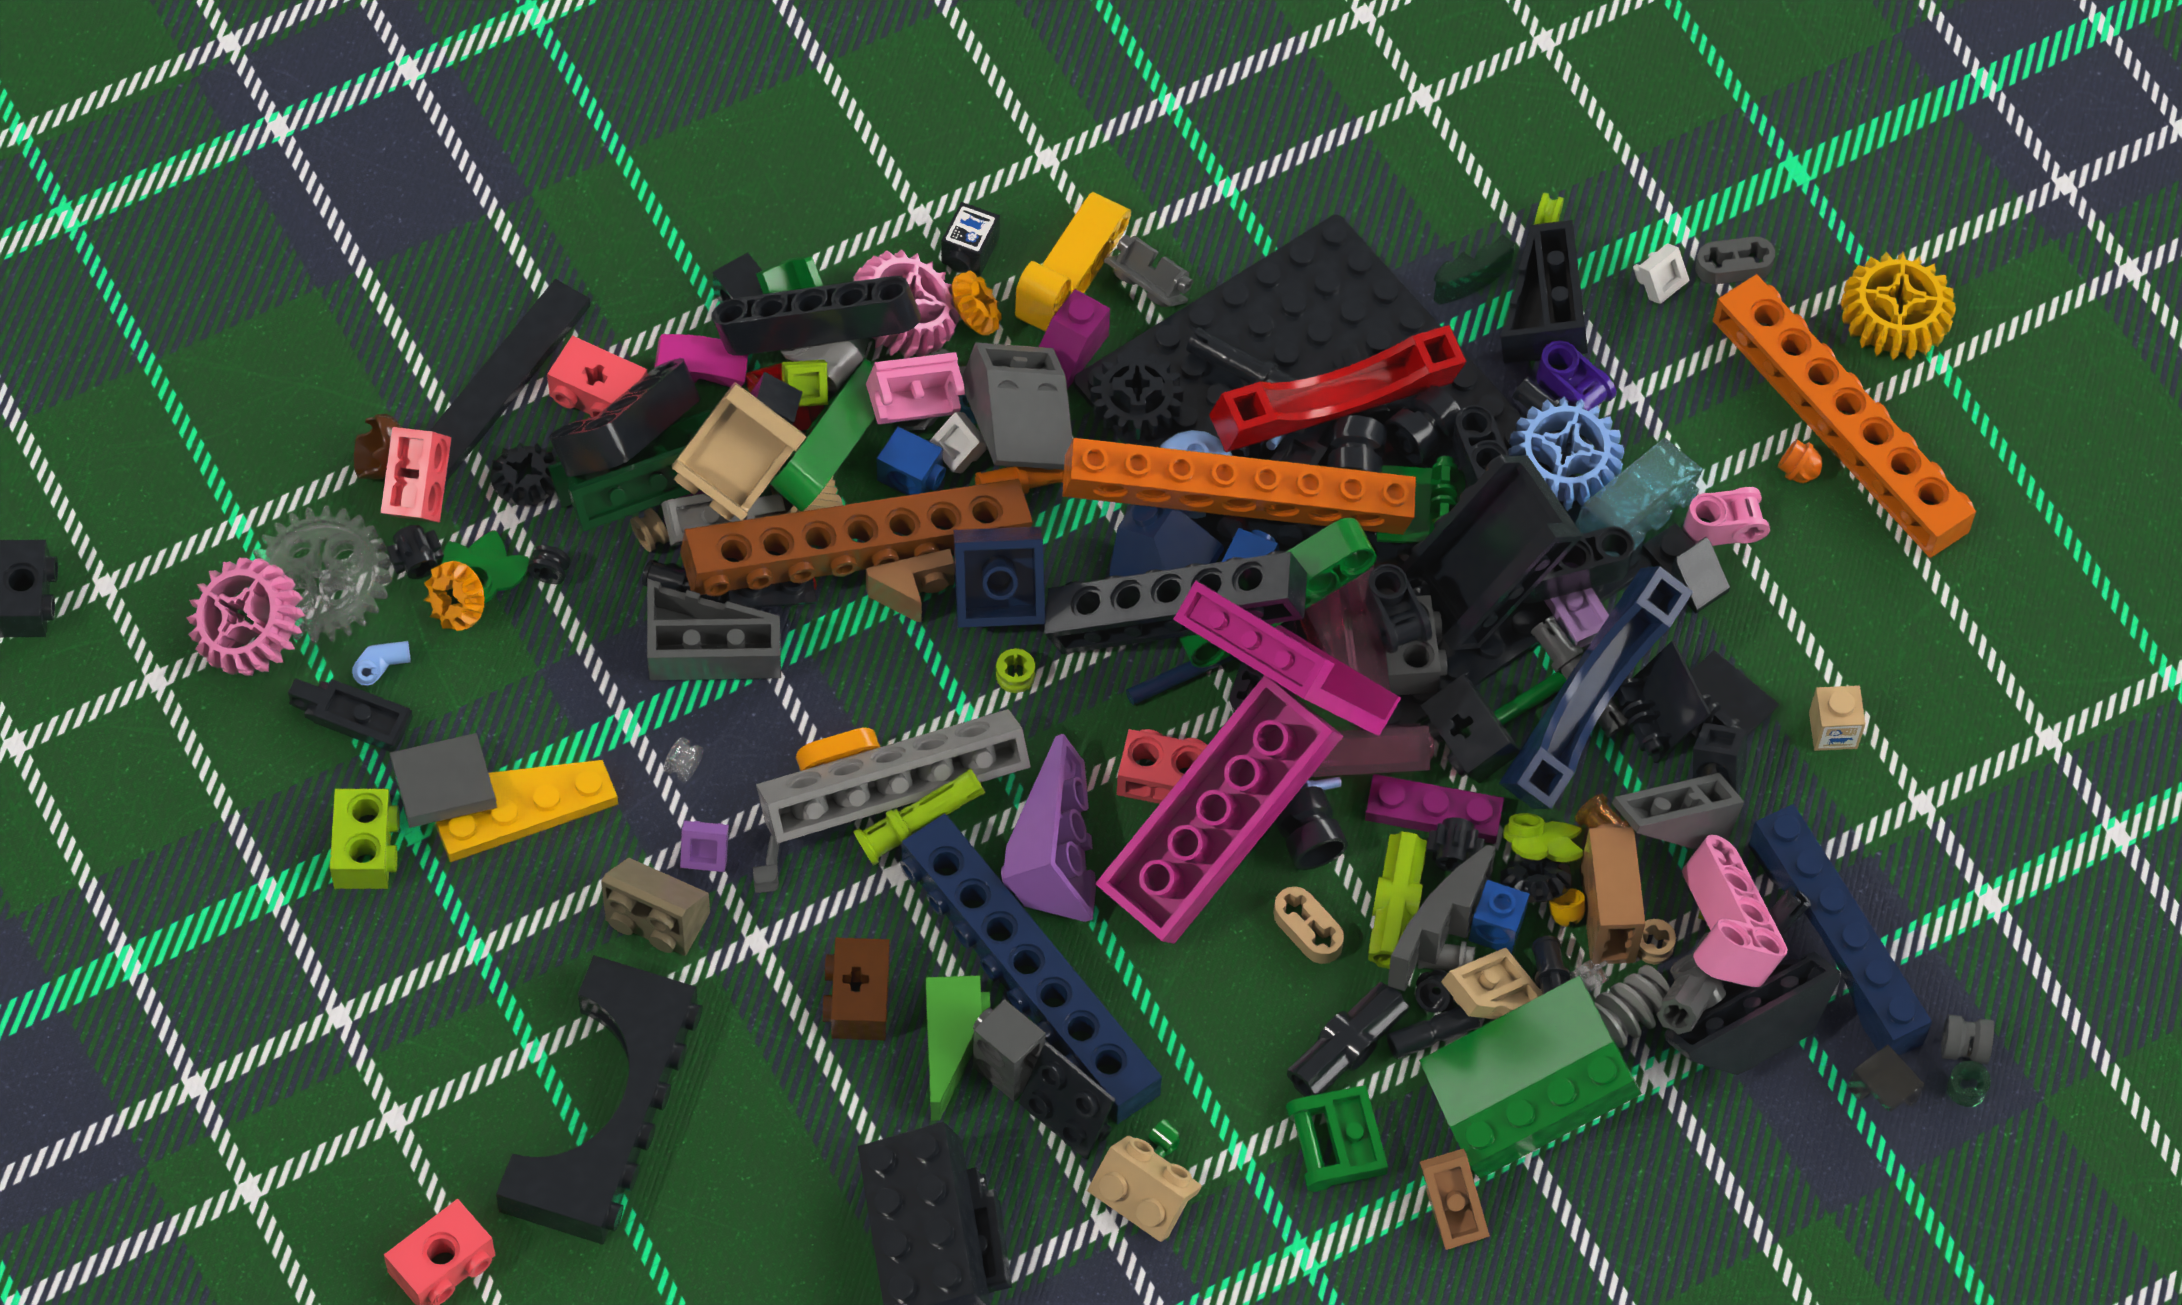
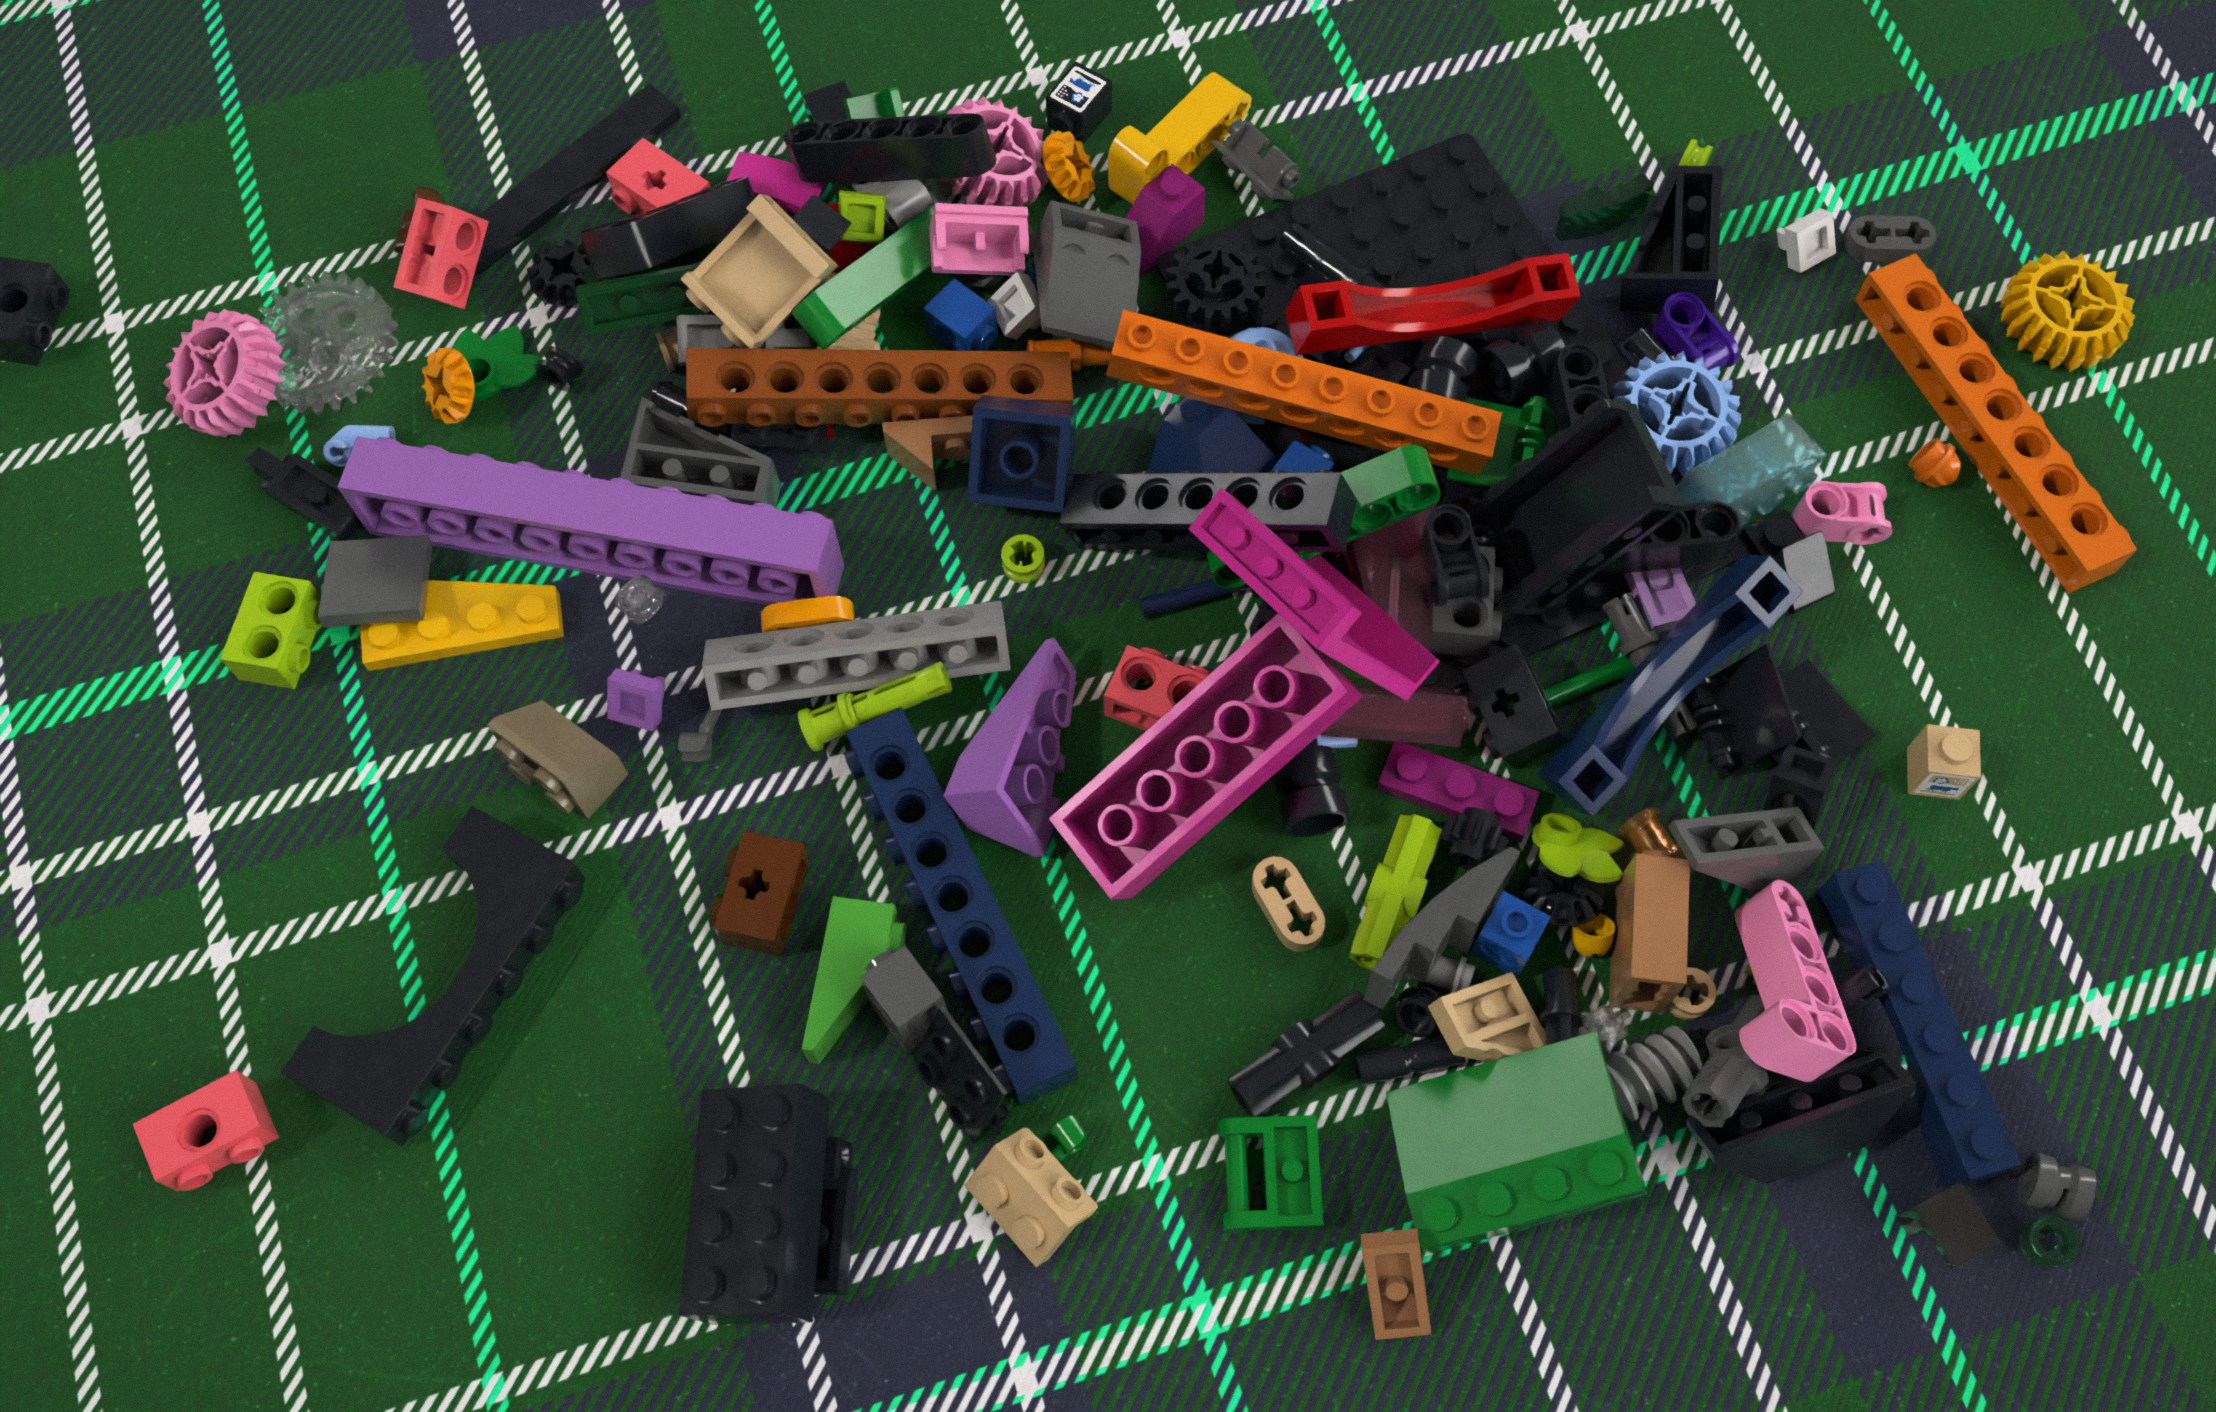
camera: 15 degrees right, 5 degrees up
black gear [387,525,444,579] -> none
none -> medium lavender brick [338,437,844,605]

